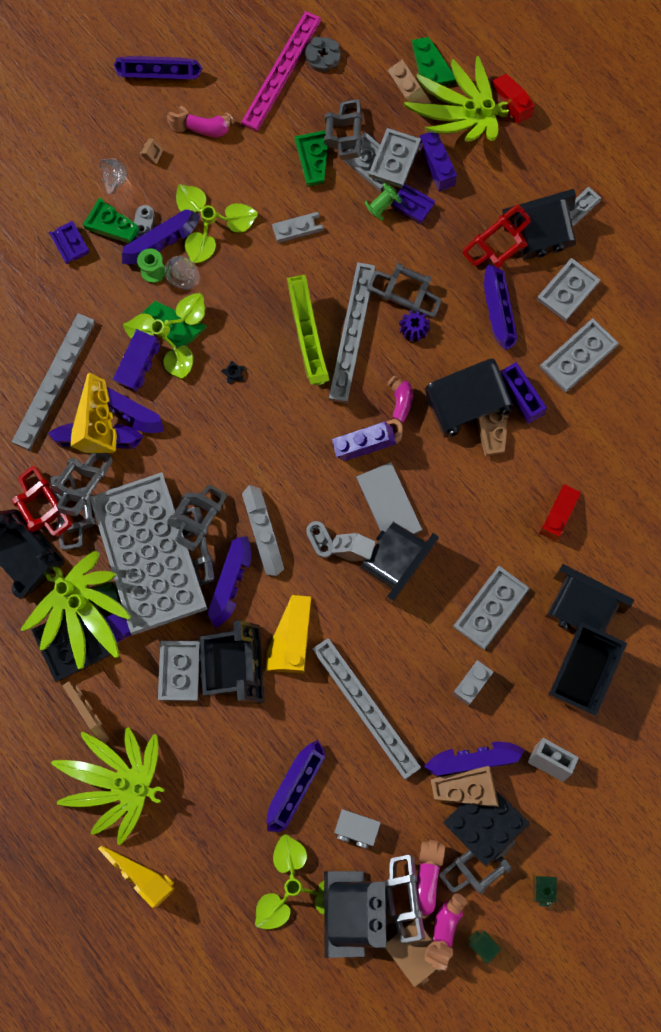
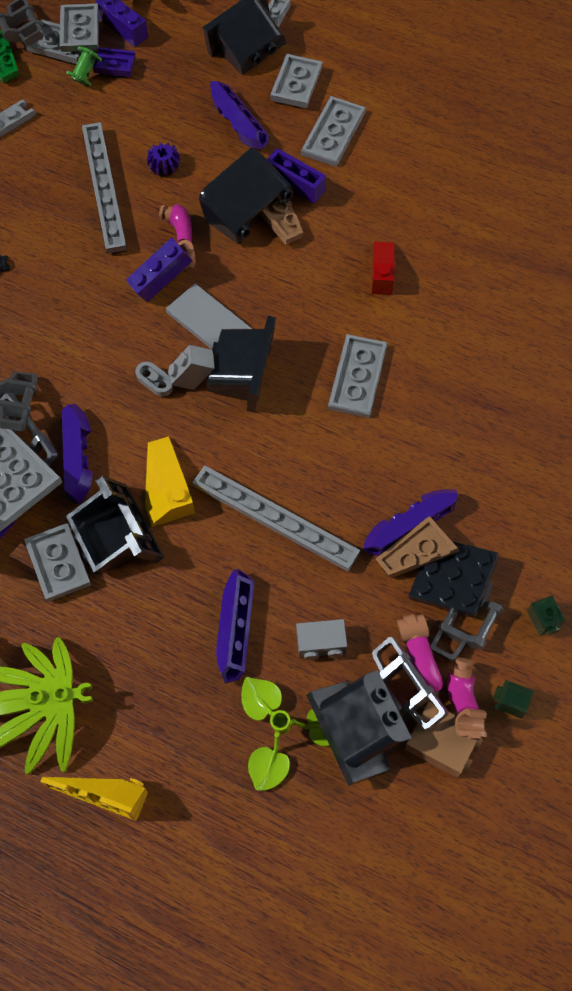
camera: 25 degrees left, 10 degrees down
light grey brick [242,485,284,576] -> none
lime arch [287,275,329,385] -> none
flat silver bar [367,262,441,319] -> none
light grey brick [452,660,493,706] -> none
red bar [462,205,531,268] -> none
light grey brick [528,738,579,782] -> none
black windscreen [545,564,634,632] -> none
black container [548,622,627,717] -> none

